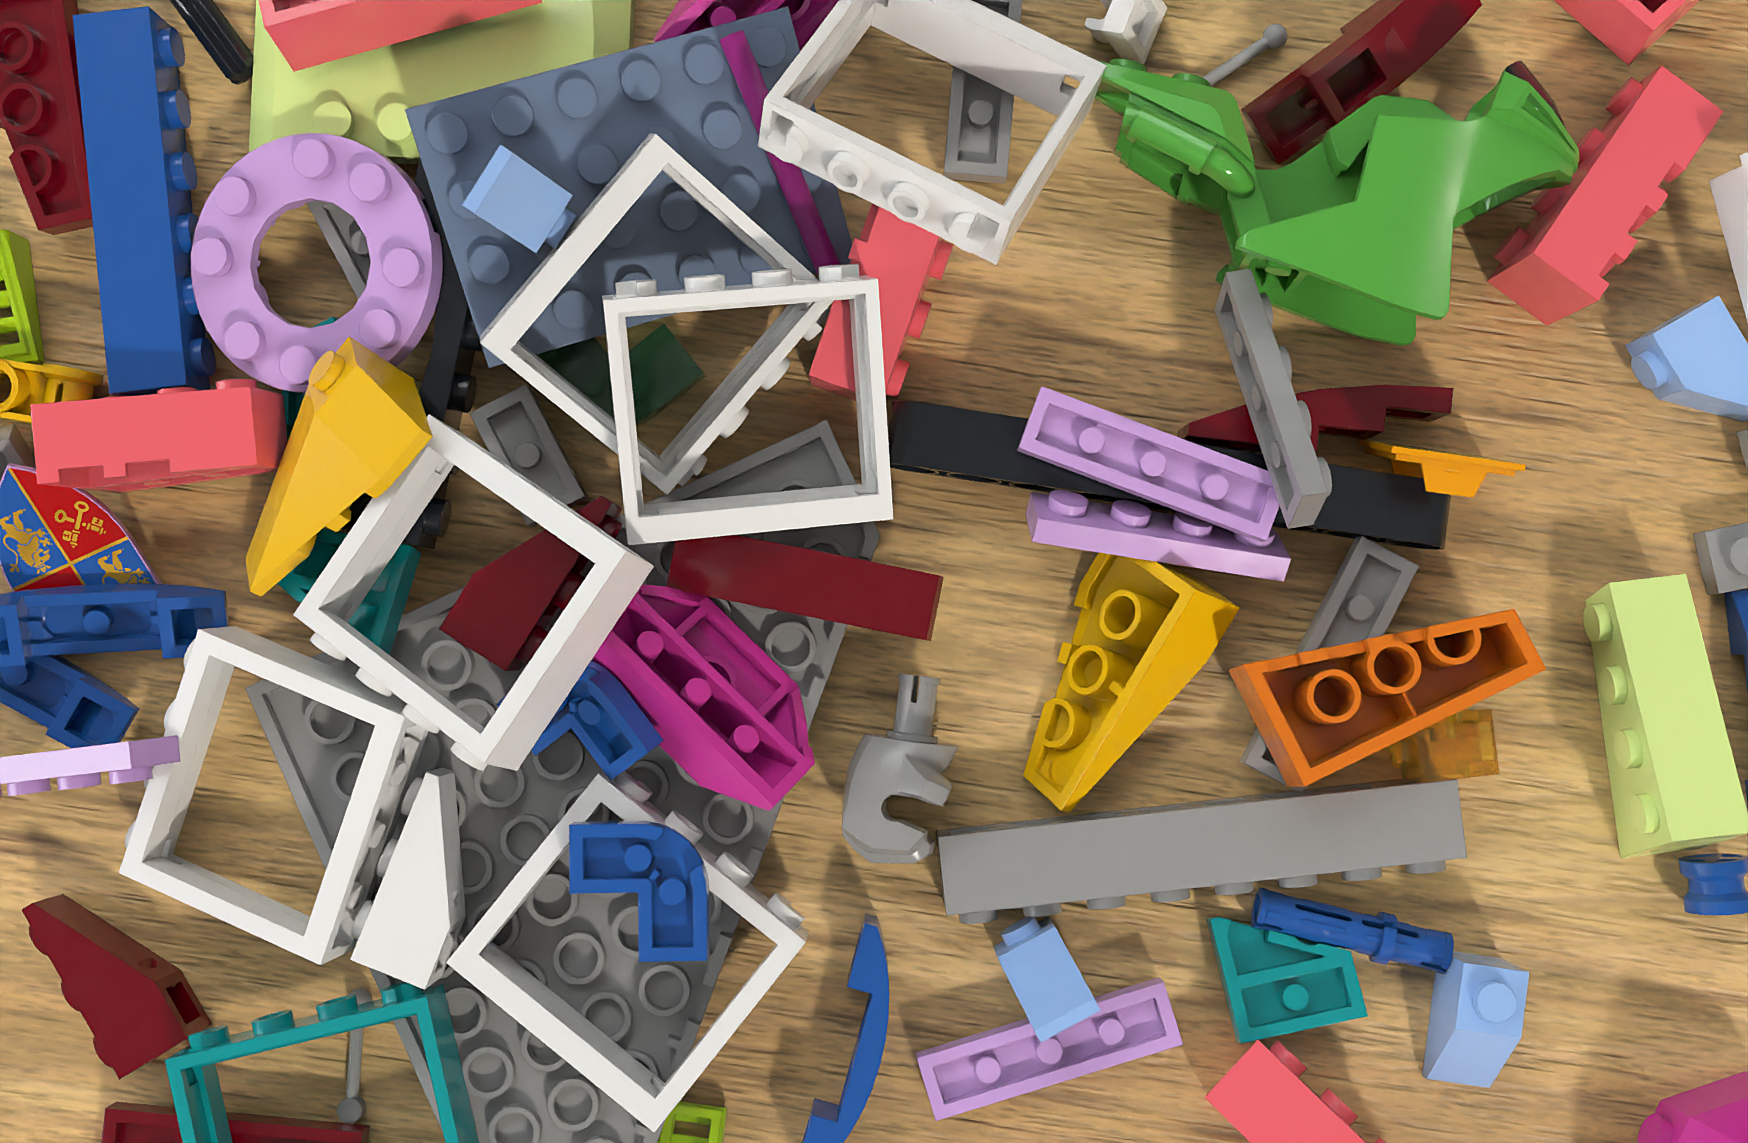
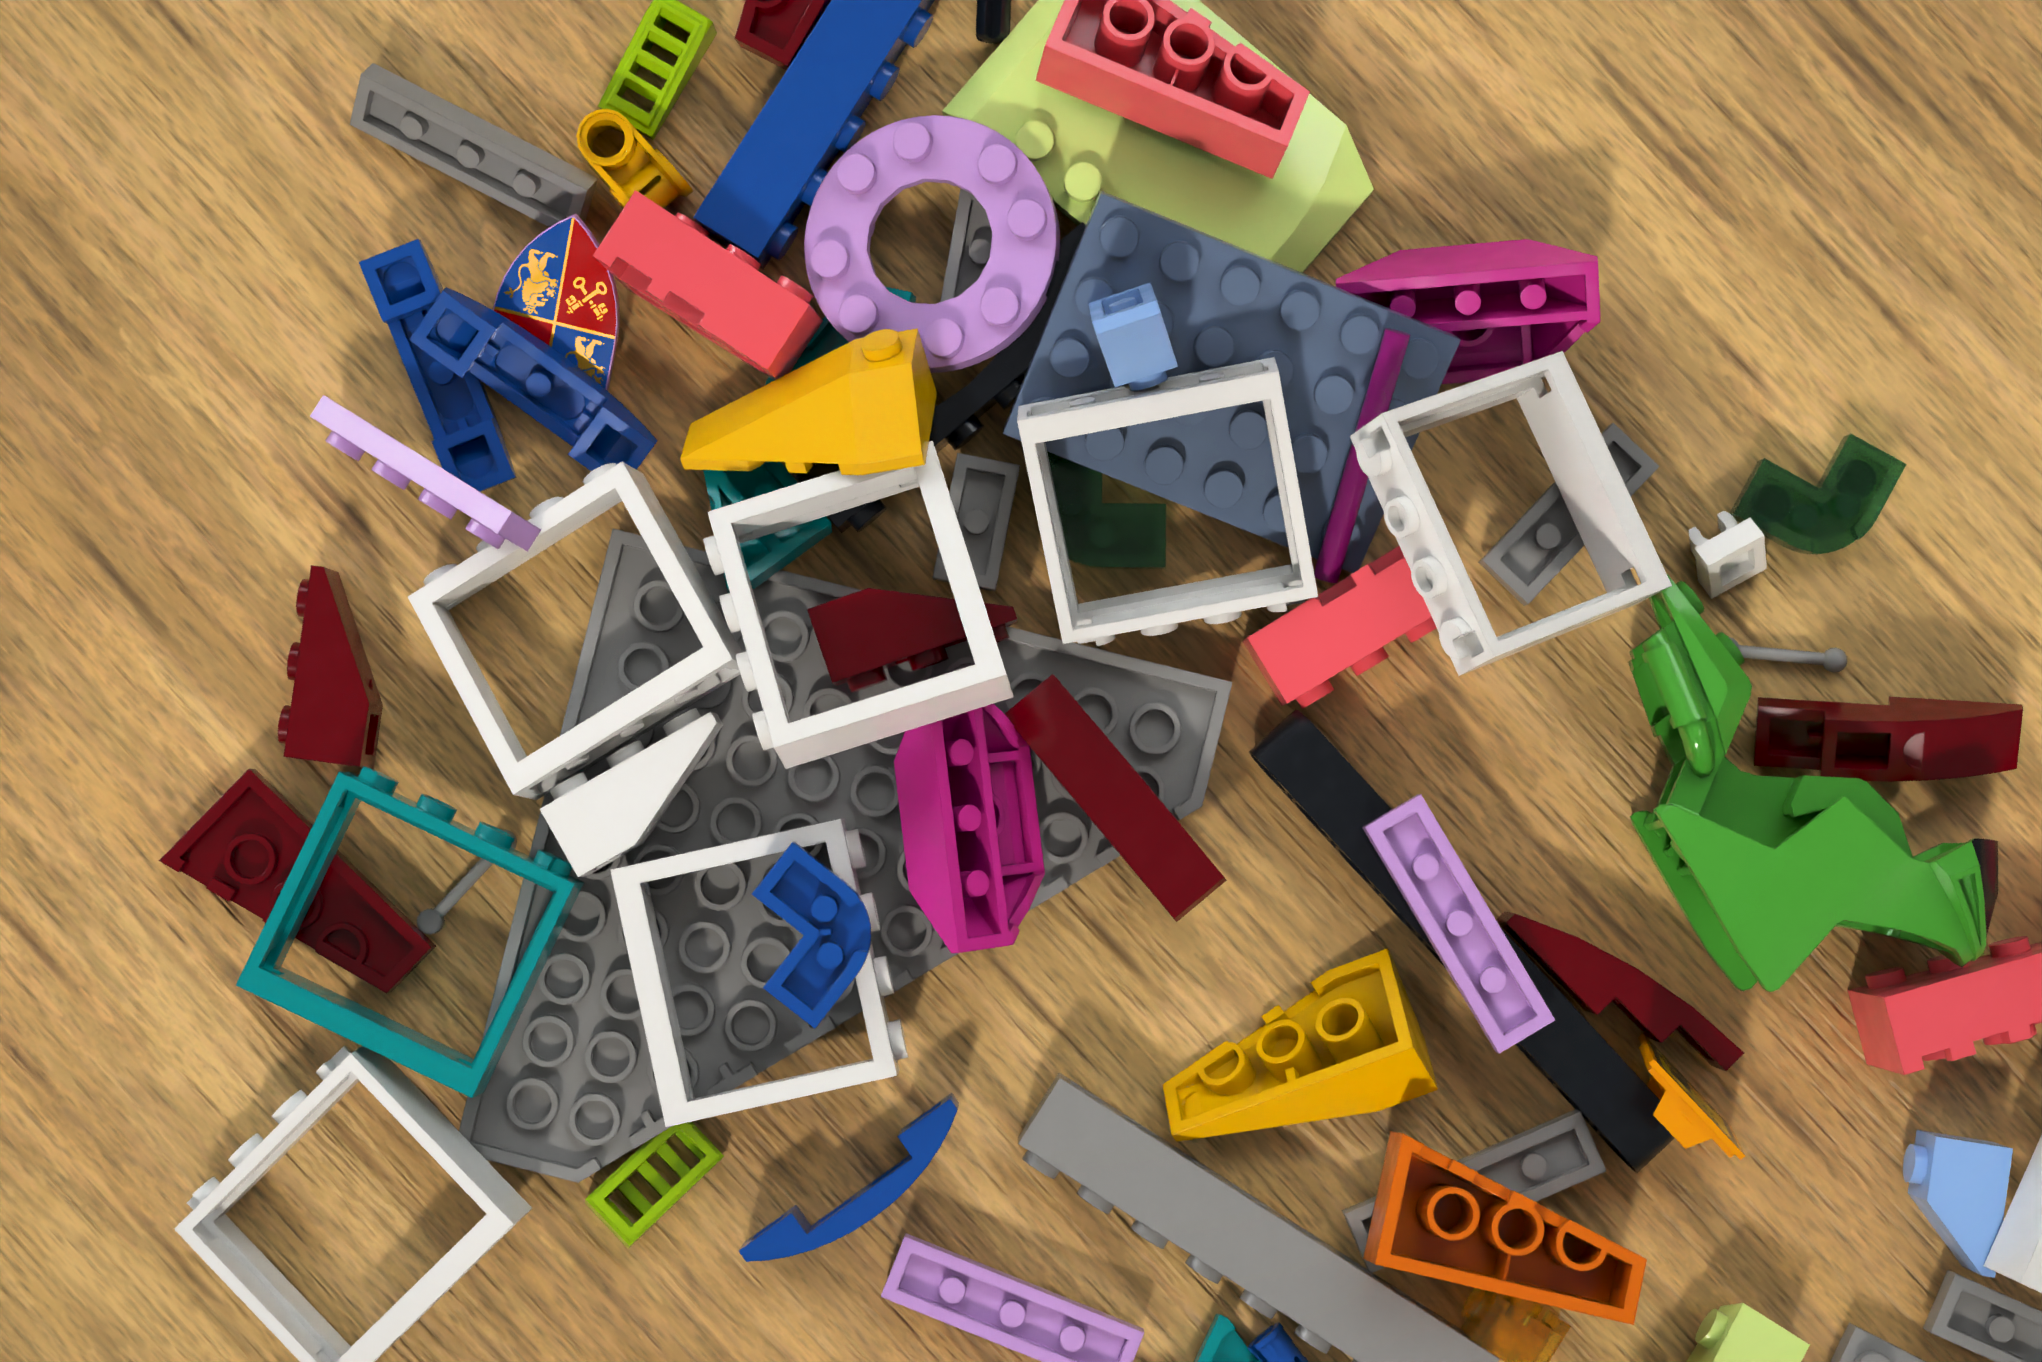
camera: 35 degrees right, 0 degrees up
blue plate [496,661,664,781] -> none
white window [602,264,893,545] -> none
light grey piece [842,673,959,864] -> none
light blue slope [993,917,1101,1043] -> none
lavender plate [1025,490,1291,582] -> none
light grey plate [1215,268,1332,529] -> none

